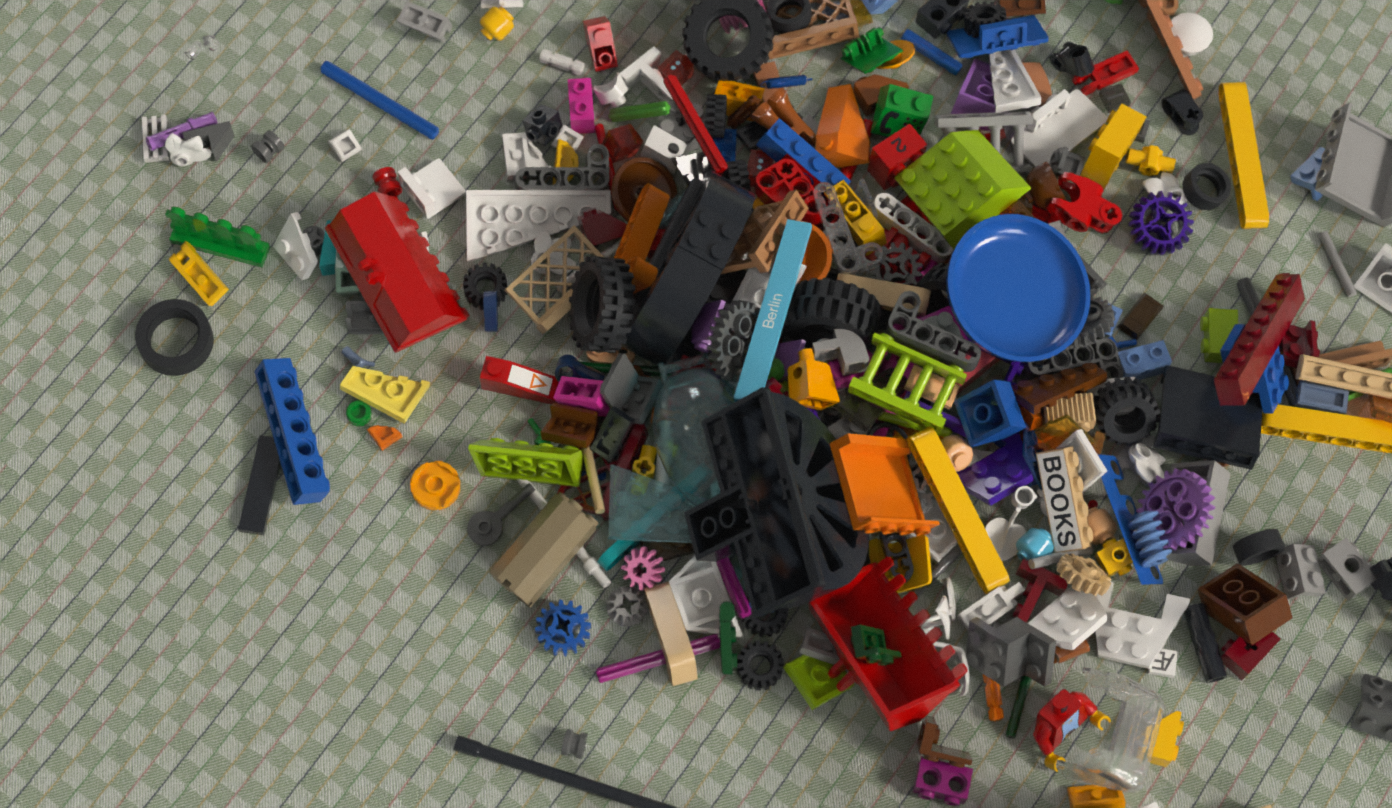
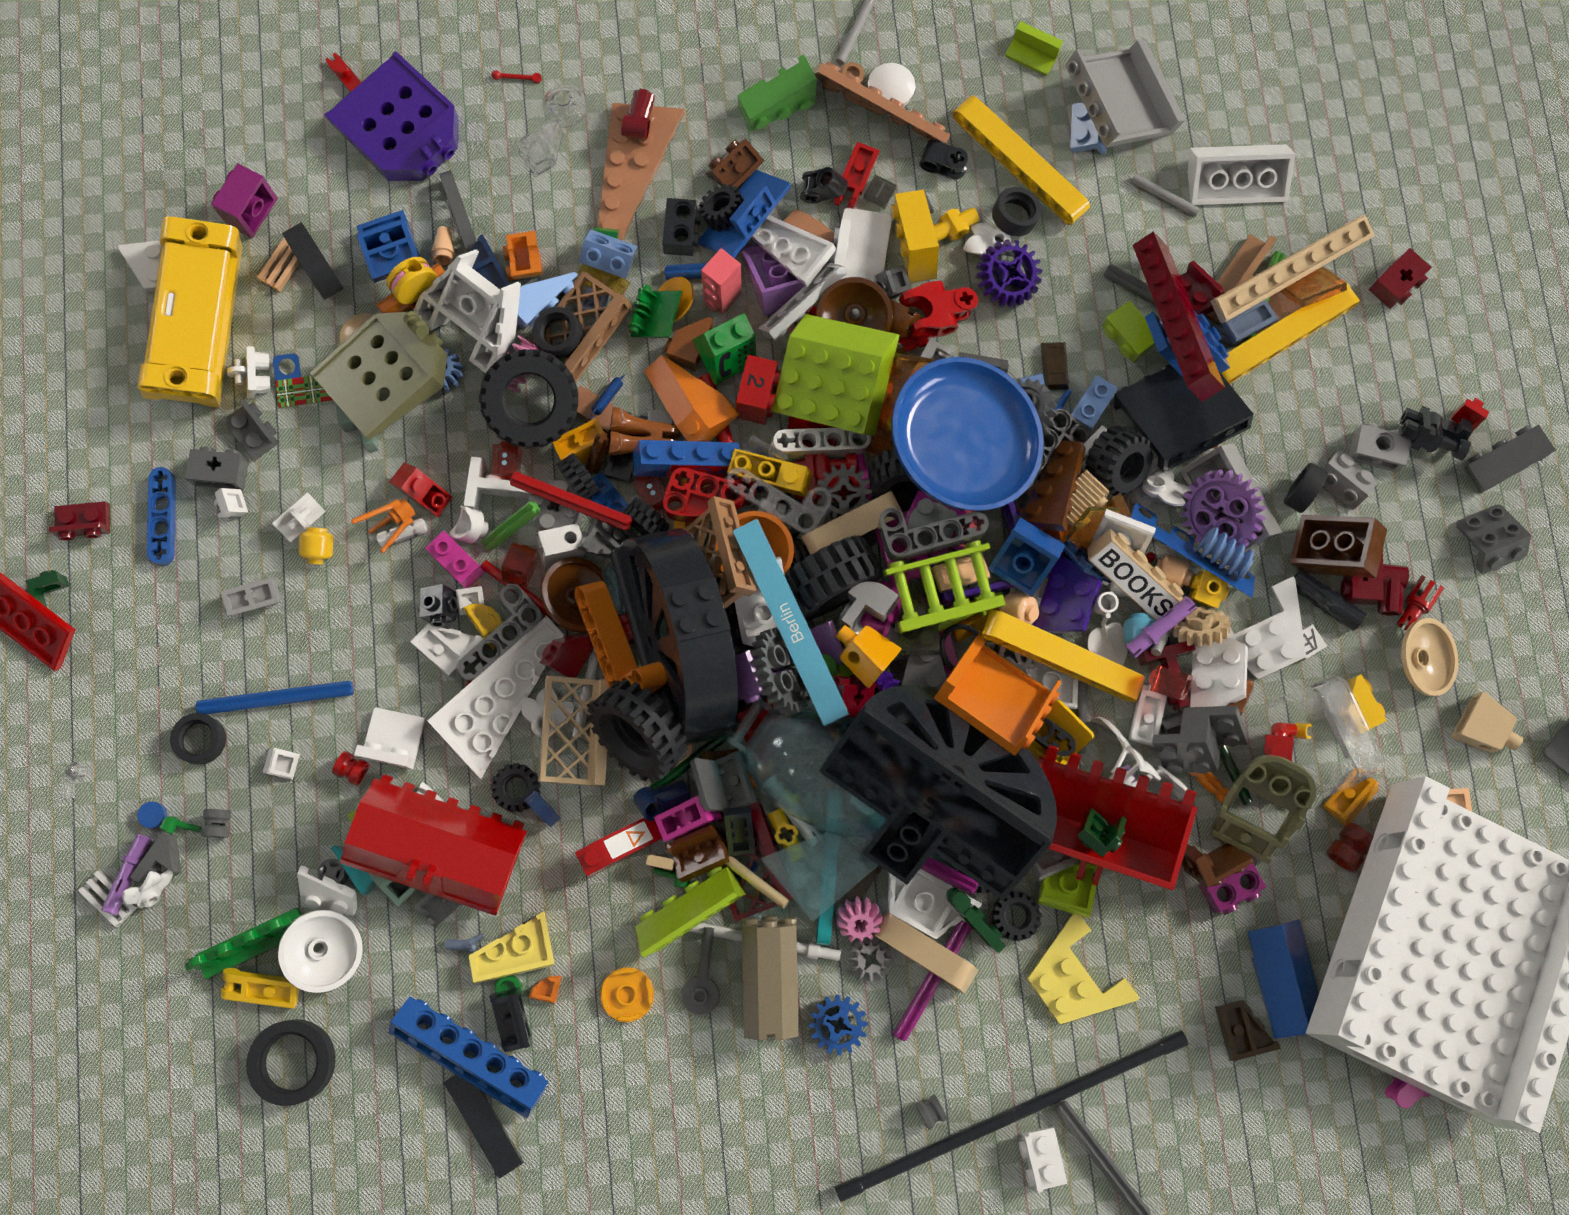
camera: 40 degrees left, 10 degrees up
none -> blue tile [137,801,167,829]
none -> green hand [160,816,201,834]
none -> black tyre [170,713,226,765]
none -> white dish [278,910,363,993]
none -> orange plant [351,498,416,553]
none -> black hinge [489,987,532,1052]
none -> tan tile [646,854,675,871]
none -> coral brick [701,248,742,315]
none -> reddish brown dish [816,277,893,332]
none -> lime panel [1005,21,1063,76]
none -> light yellow wing [1026,914,1140,1024]
none -> medium lavender pin [1125,596,1197,659]
none -> clear red brick [1149,665,1193,701]
none -> olive slope [1211,755,1317,864]
none -> dark red piece [1377,563,1409,616]
none -> red arm [1396,575,1444,631]
none -> tan dish [1400,618,1458,696]

